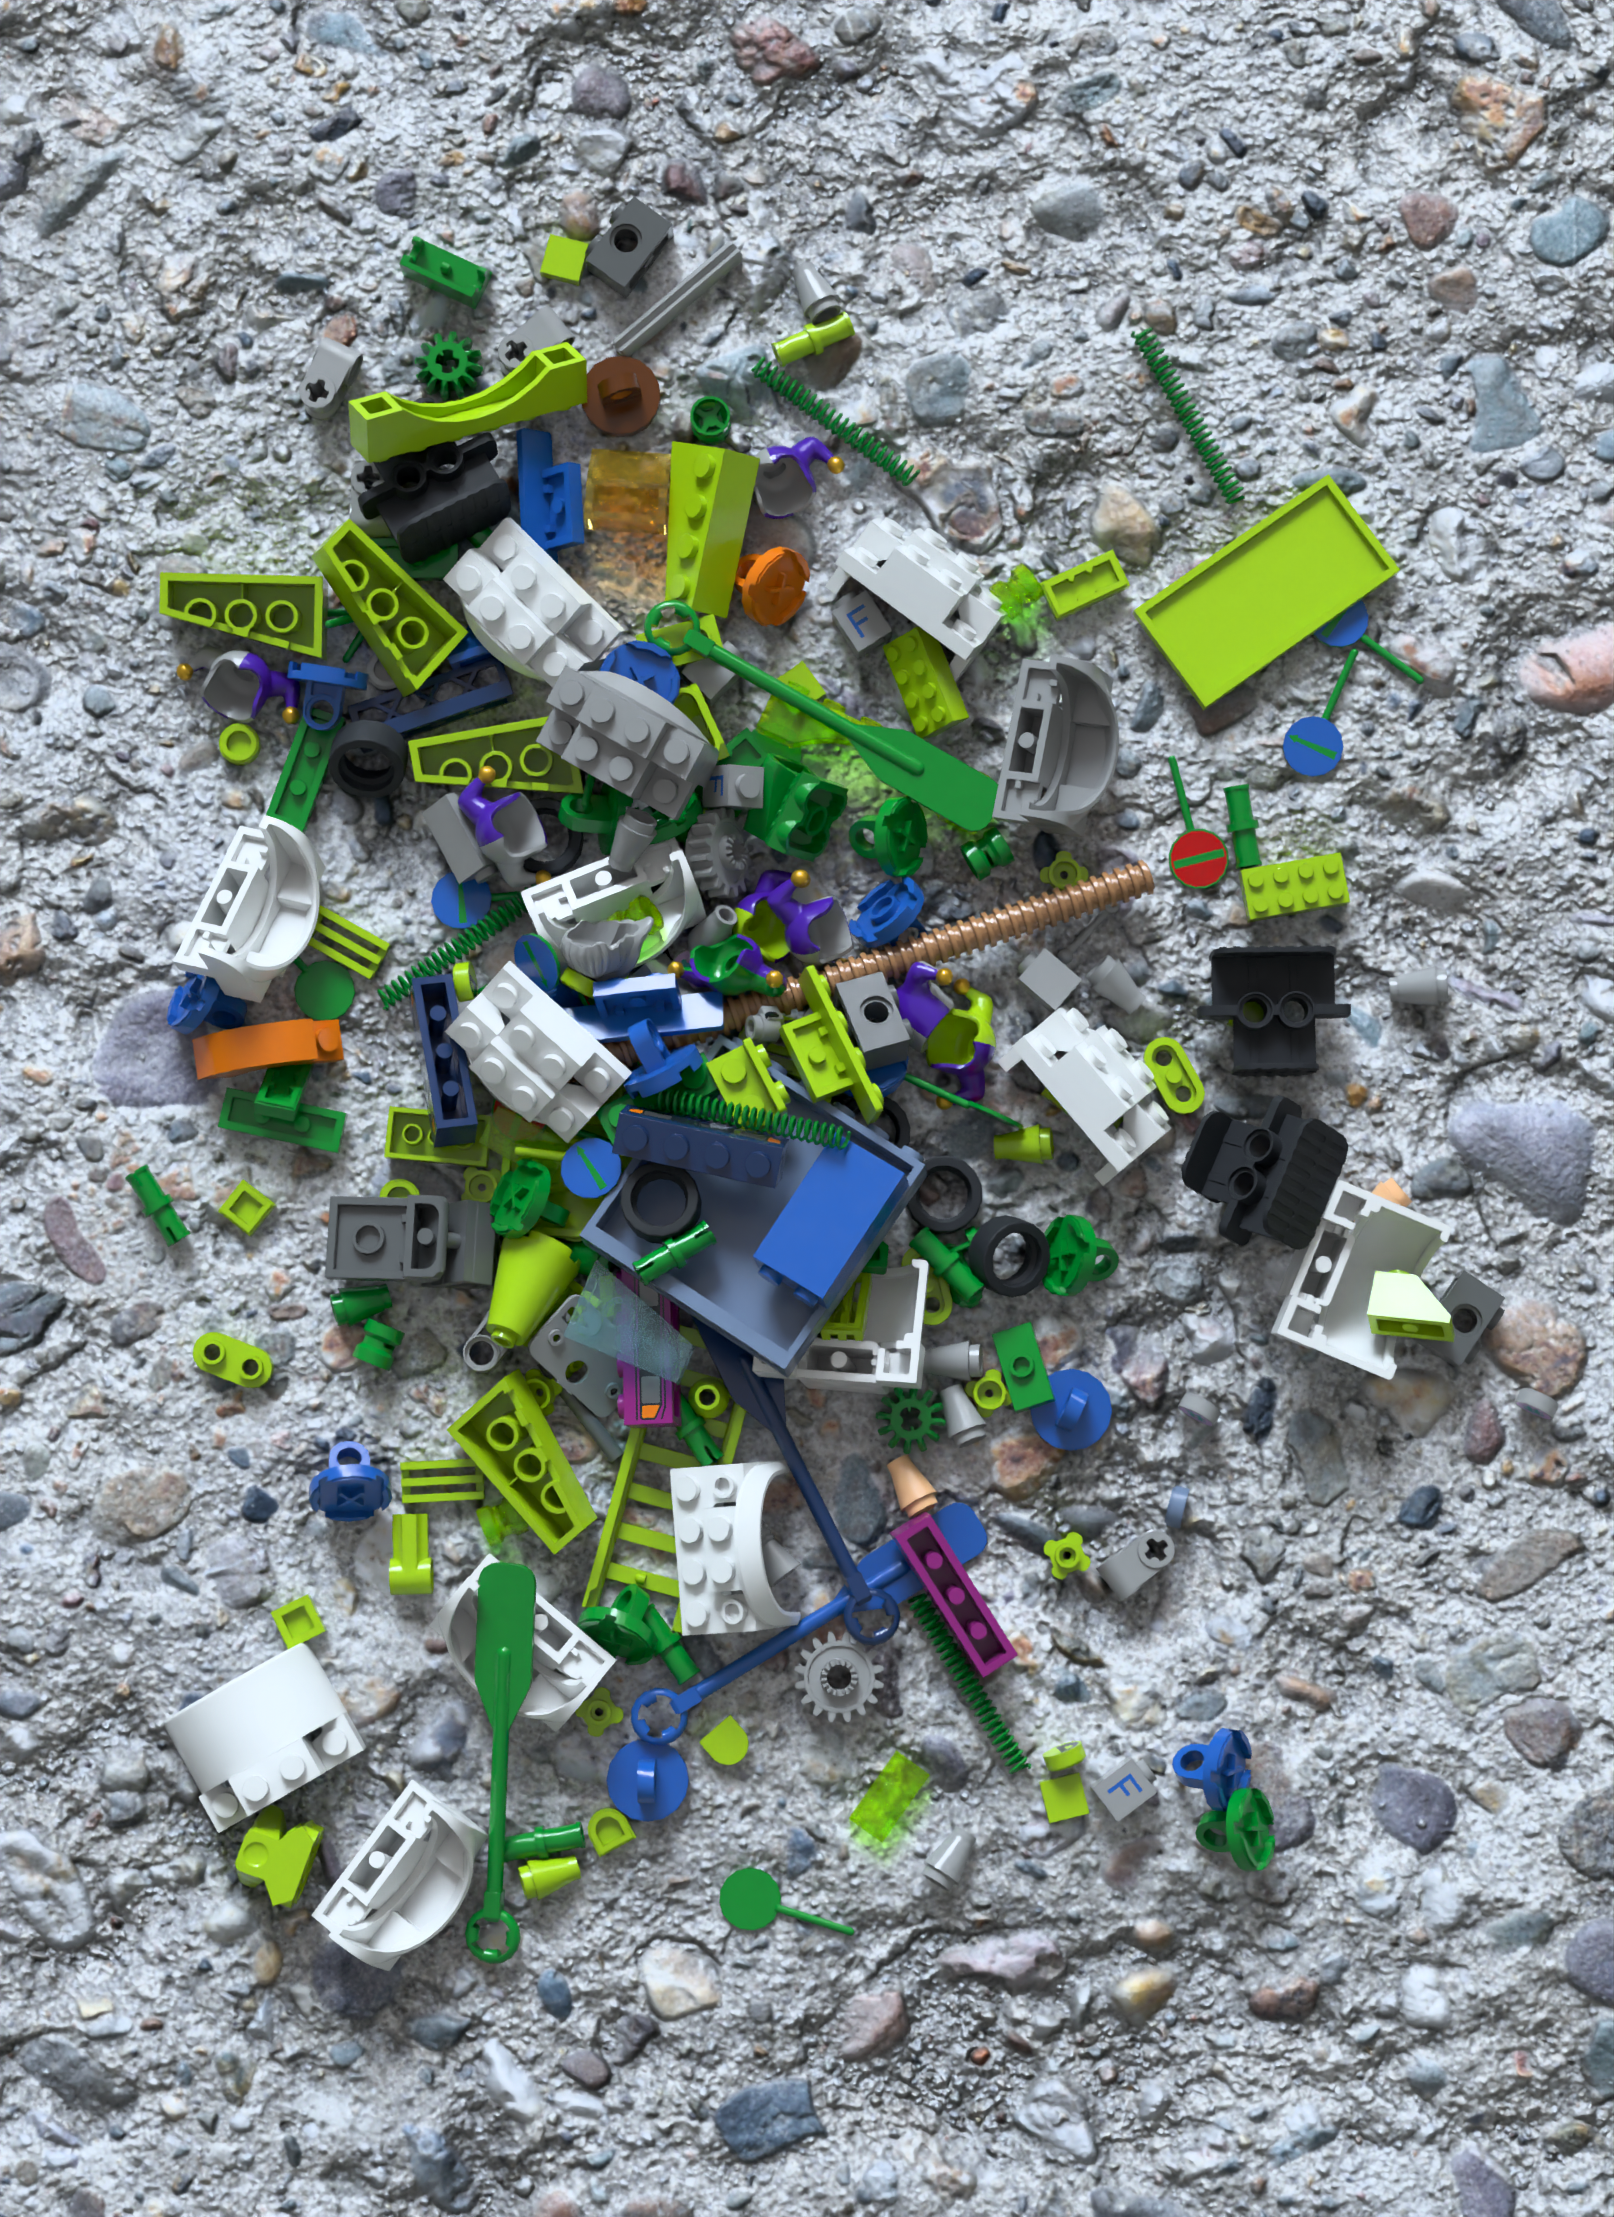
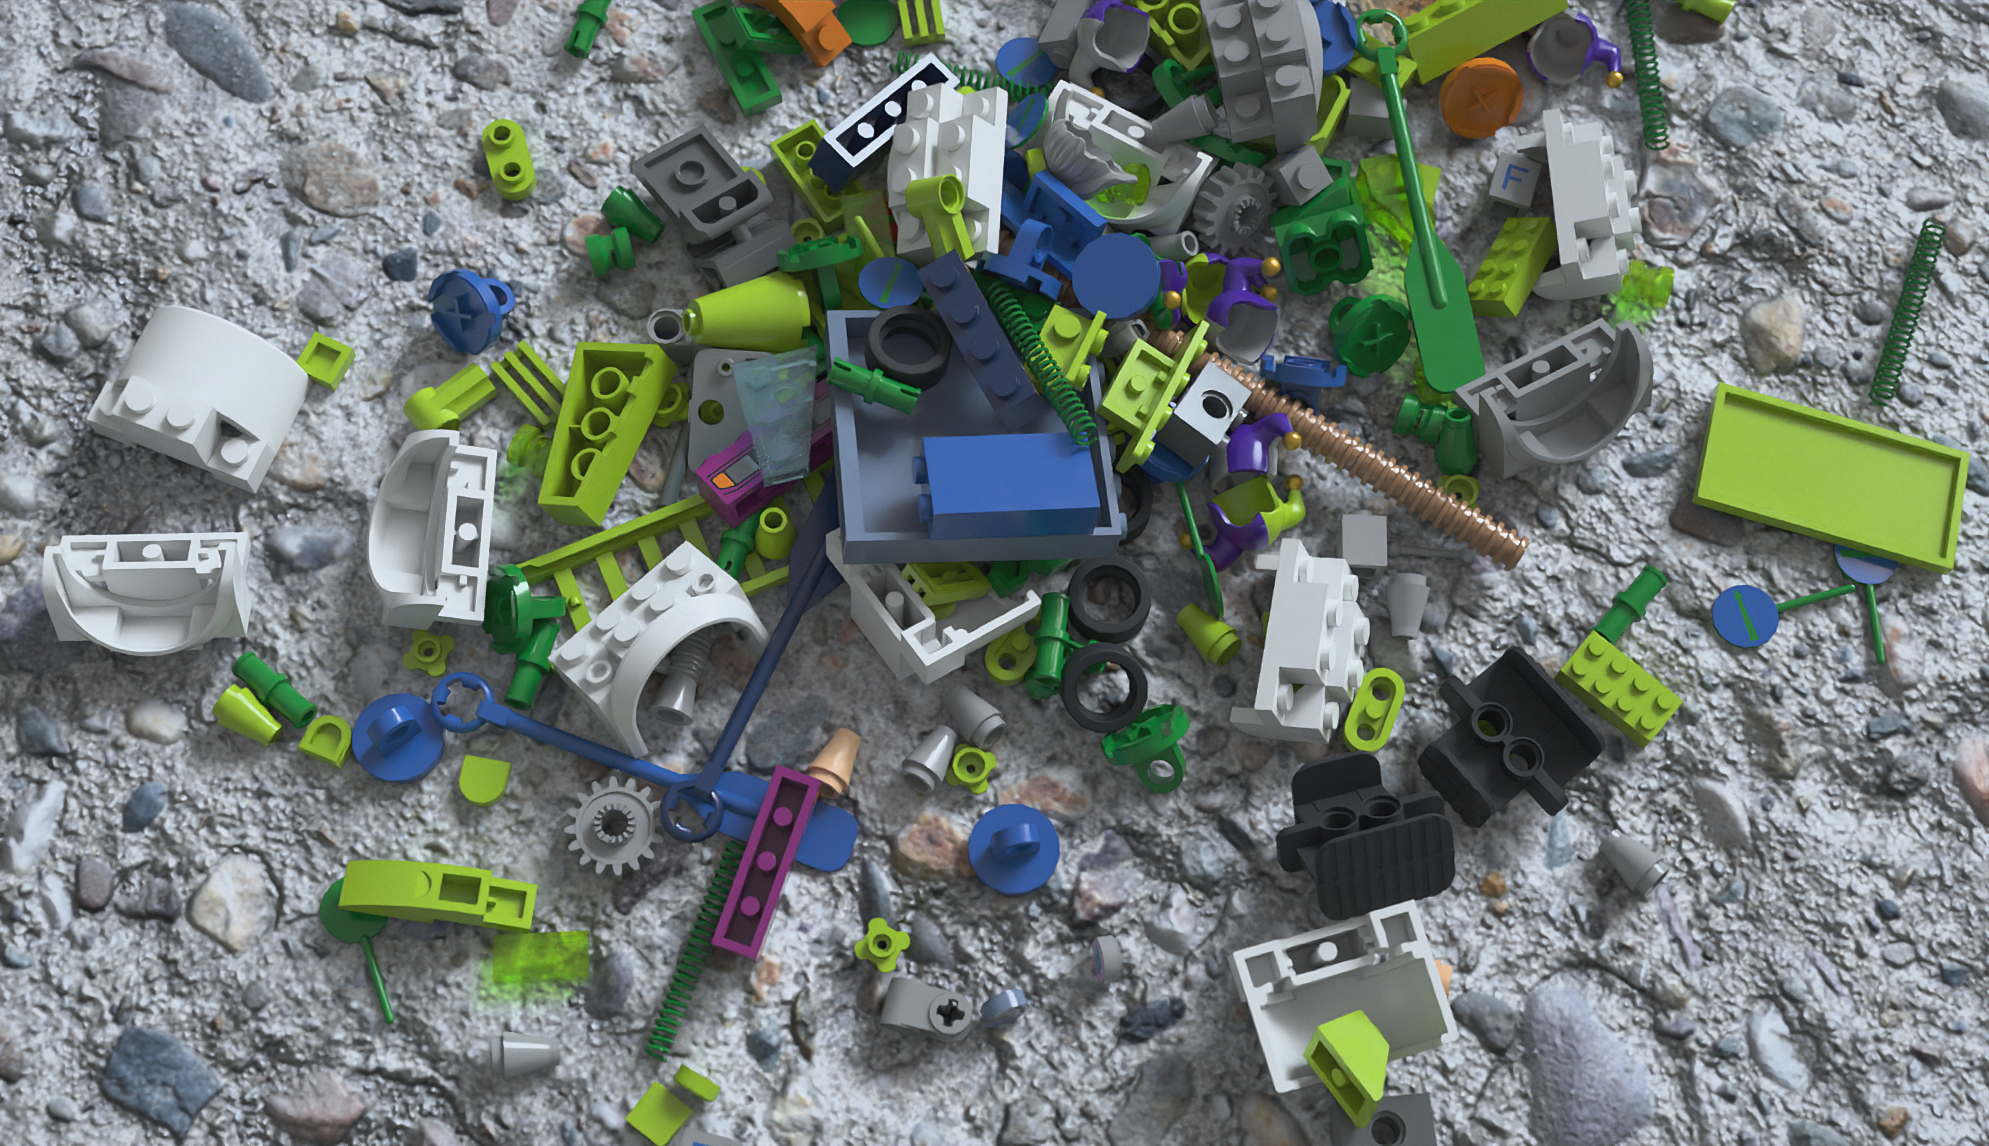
camera: 45 degrees right, 15 degrees down
lime tile [218,1179,276,1237] -> none
lime piece [235,1805,325,1909] -> none
green piece [465,1562,536,1964] -> none
green gear [875,1387,945,1454] -> none
green plate [992,1322,1056,1414] -> none
lime plate [1039,549,1130,622] -> none
piece [1168,756,1229,889] -> none
none -> lime slope [338,860,538,934]
none -> lime piece [905,174,975,260]
none -> blue tile [1072,233,1161,322]
none -> green cone [1434,407,1478,476]

